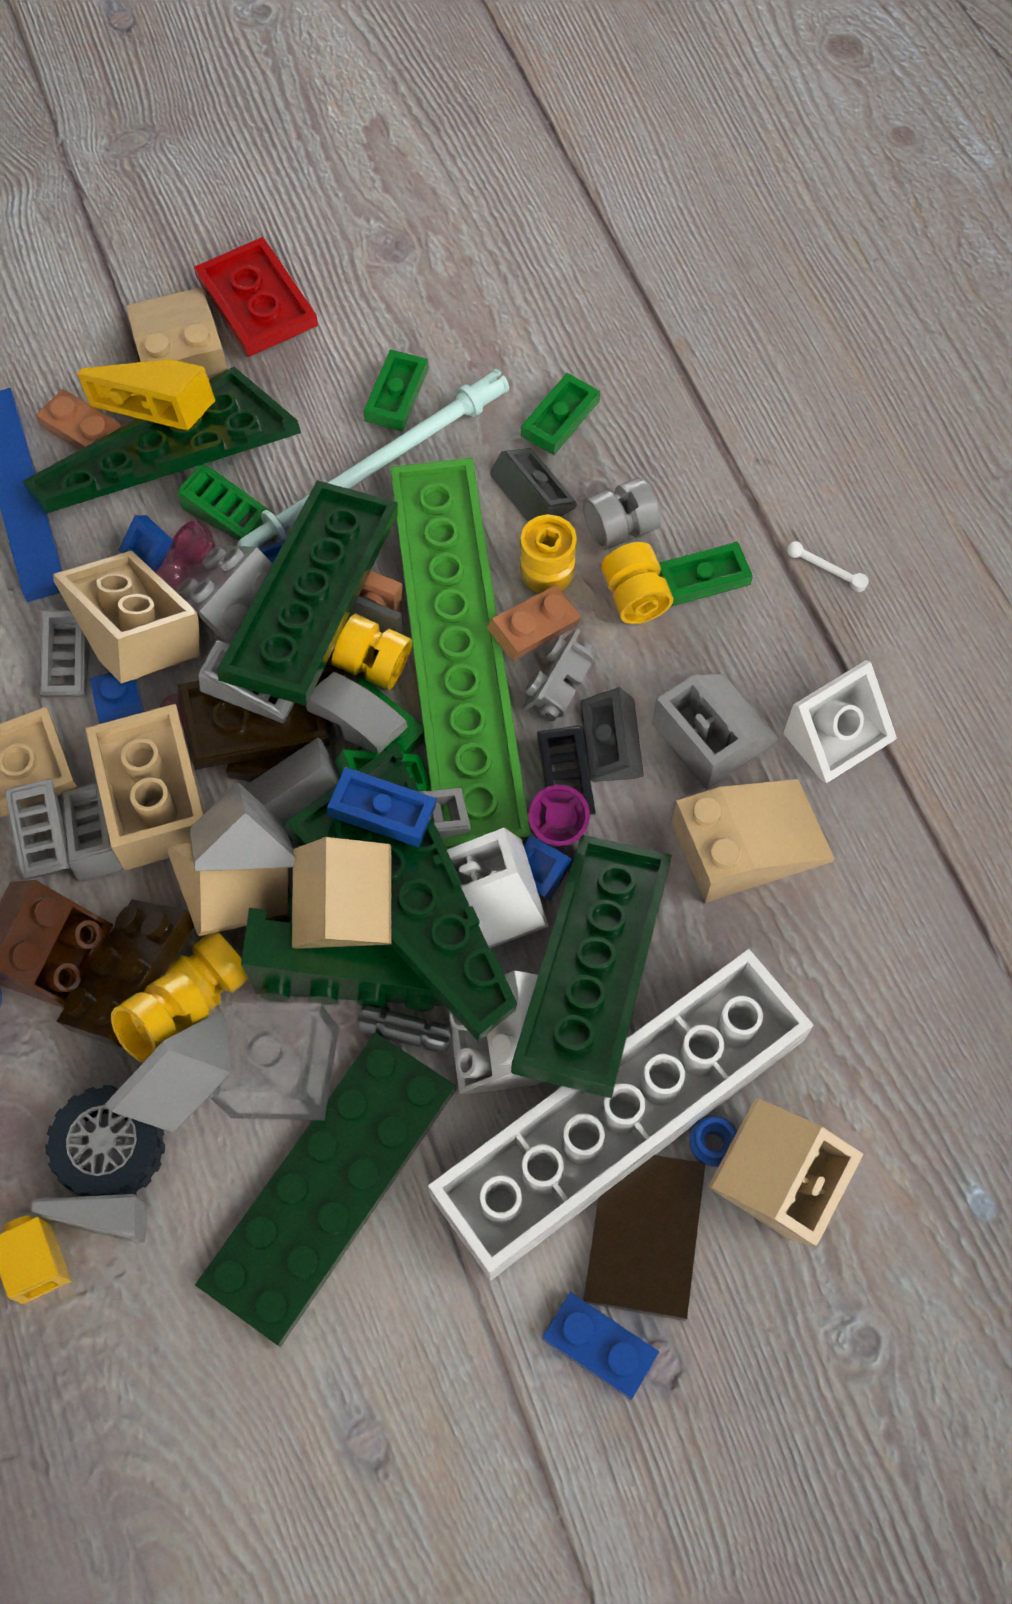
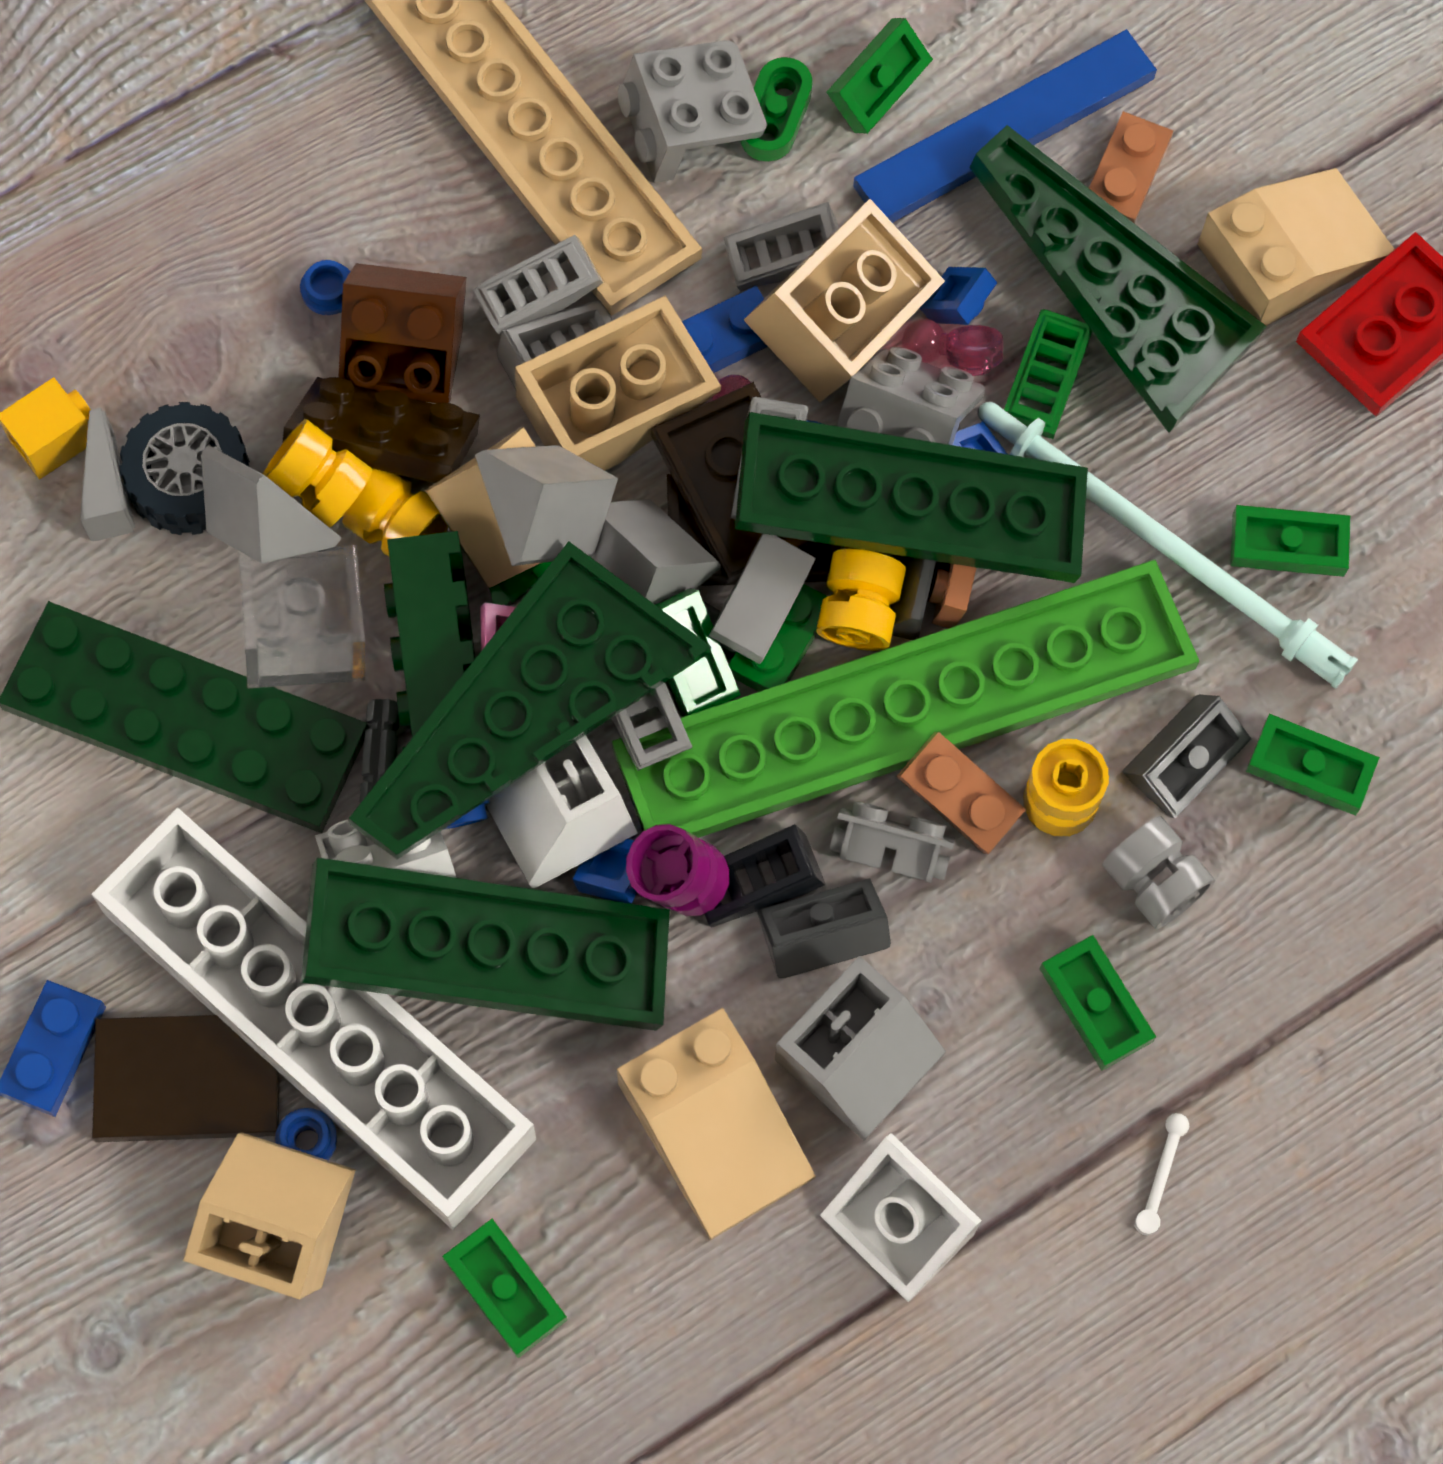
camera: 75 degrees right, 5 degrees up
yellow slope [77,359,215,431] -> none
tan slope [292,837,391,949] -> none
blue plate [327,767,437,847] -> none
yellow wheel [601,542,674,624] -> none
none -> green plate [442,1219,568,1358]

